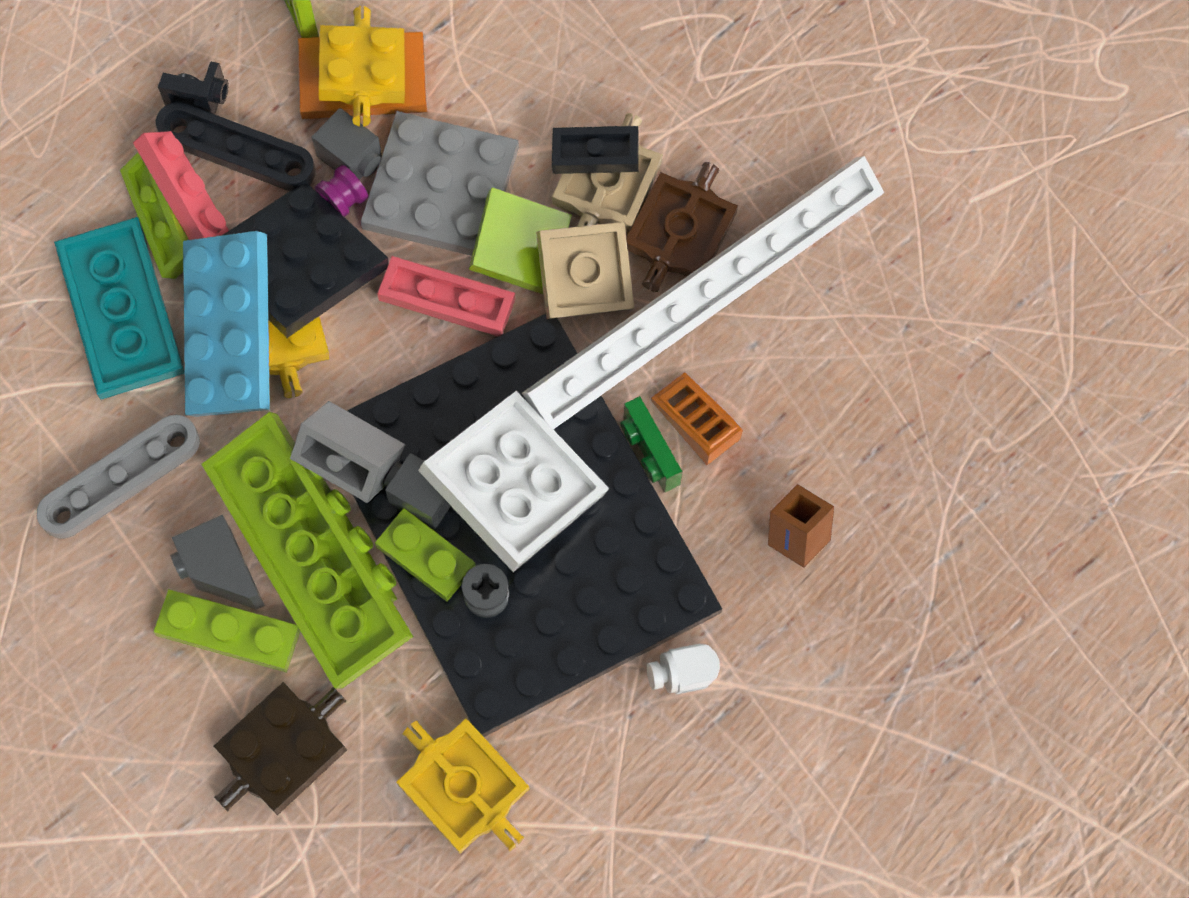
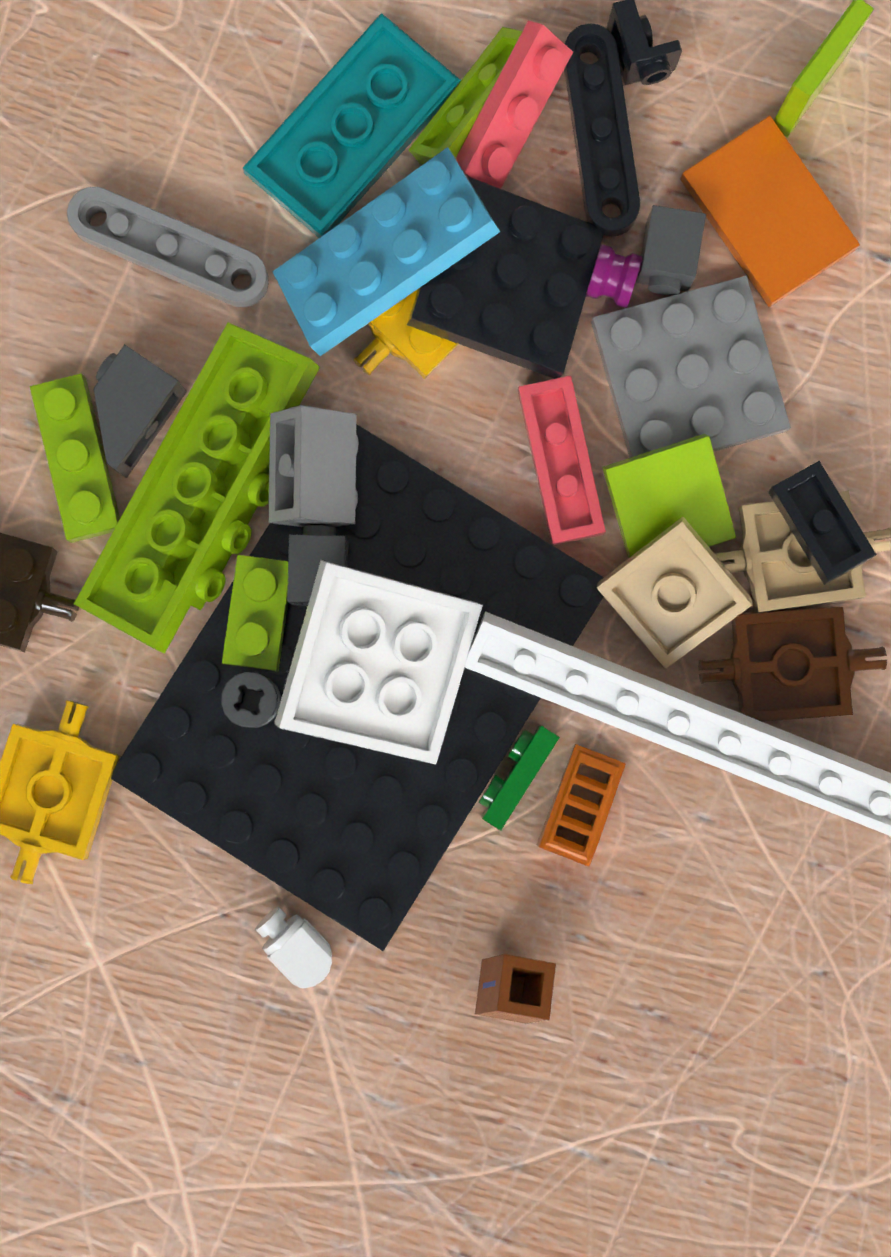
camera: 65 degrees right, 15 degrees up
yellow plate [319,6,405,127] -> none

